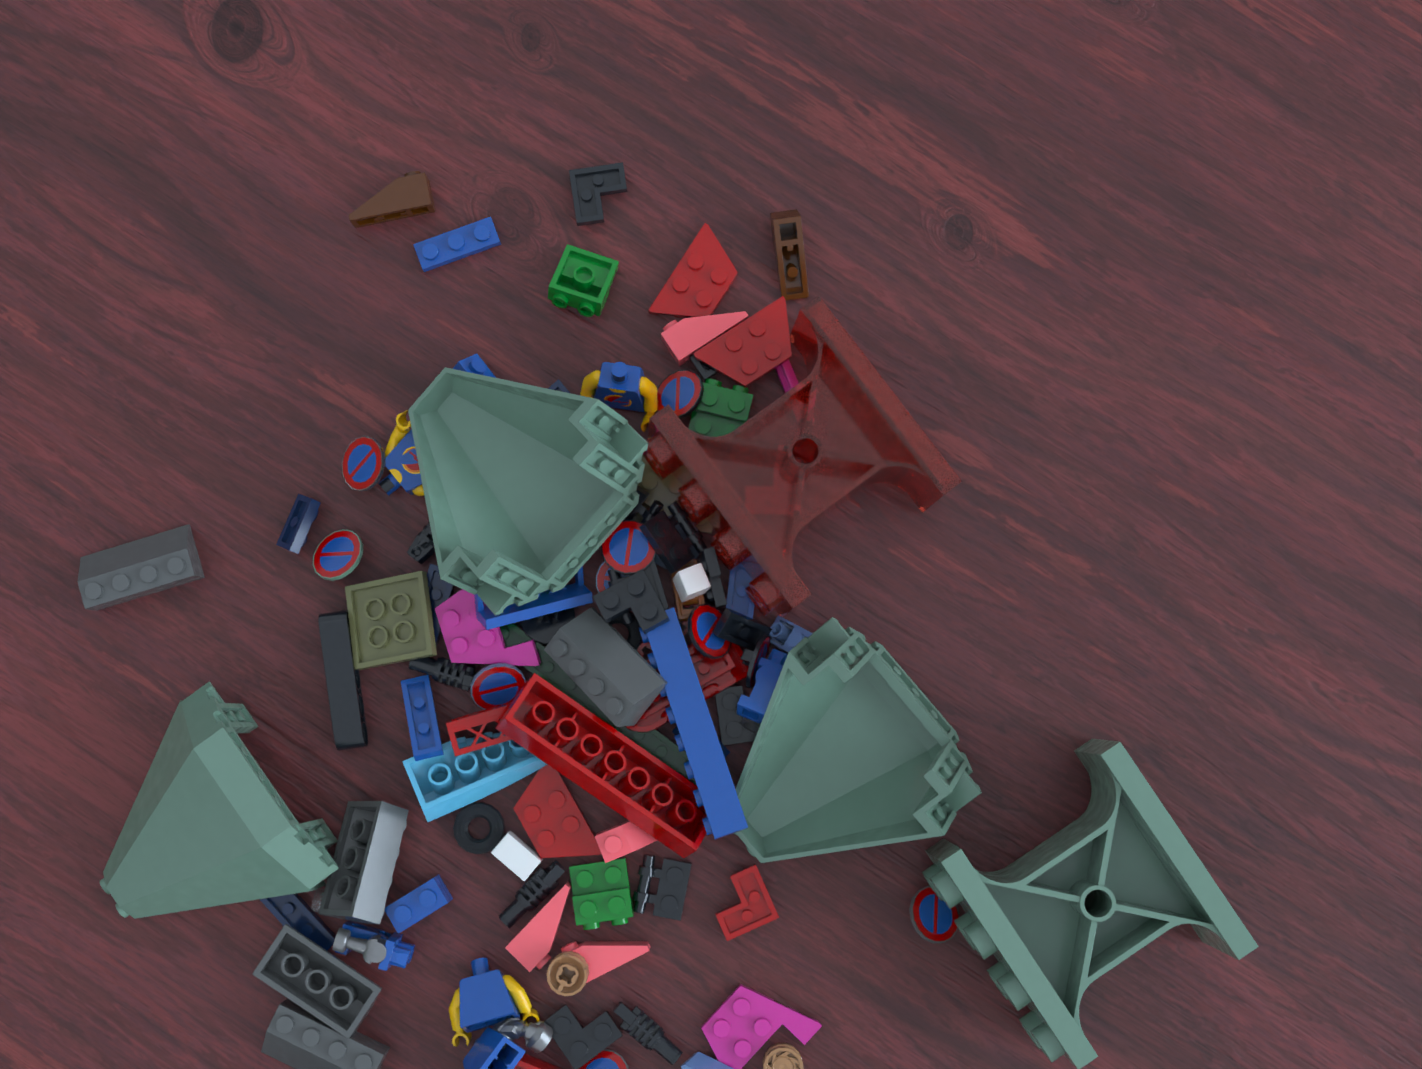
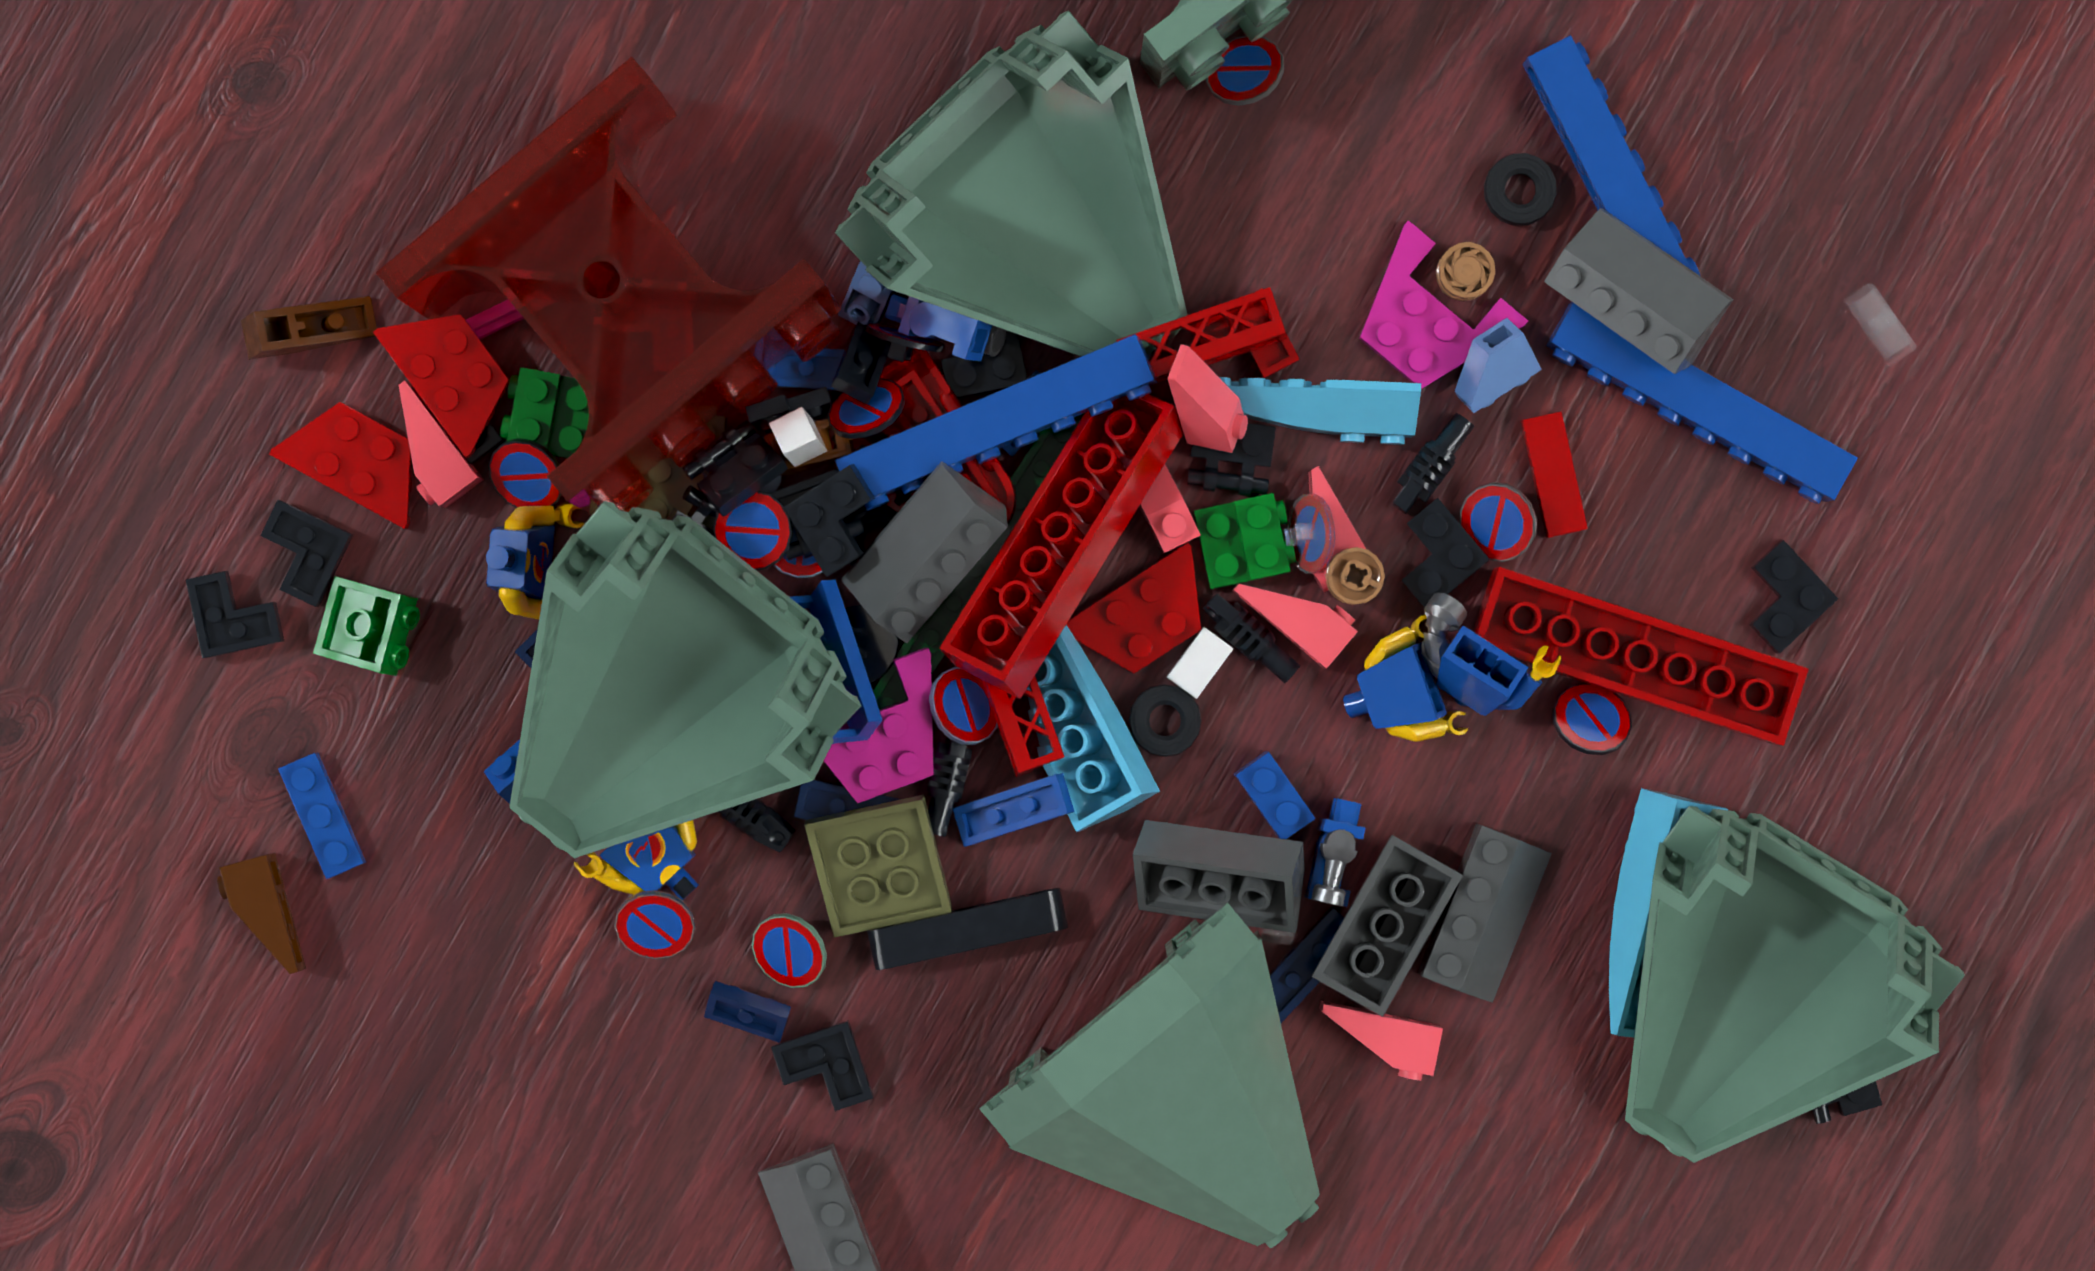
camera: 90 degrees left, 5 degrees up
none -> black plate [260,500,353,607]
none -> black plate [771,1020,874,1111]
none -> red fence [1116,287,1286,385]
none -> coral slope [1167,345,1248,453]
none -> medium azure wedge [1219,377,1421,445]
none -> clear piece [1284,494,1335,574]
none -> coral slope [1319,1000,1443,1081]

